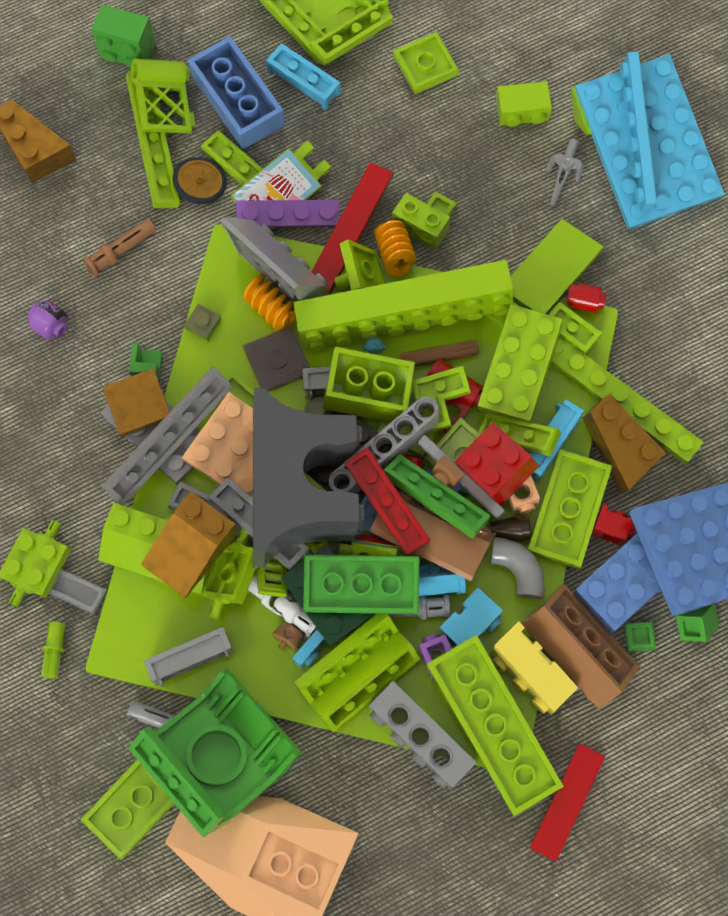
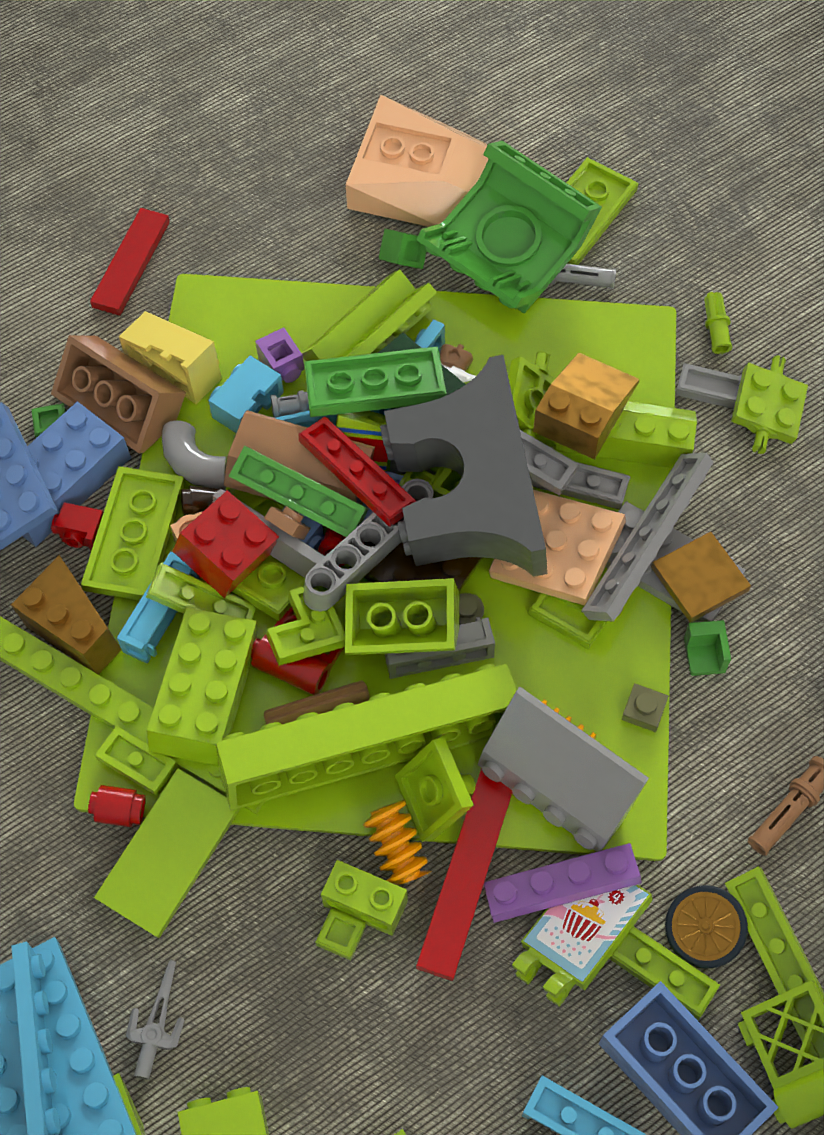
camera: 170 degrees right, 10 degrees down
light grey container [144,627,234,687] -> none
tile [242,326,310,392] -> none
light grey brick [369,681,477,790] -> none
lime plate [426,635,564,816] -> none
none -> bright green panel [379,228,427,269]

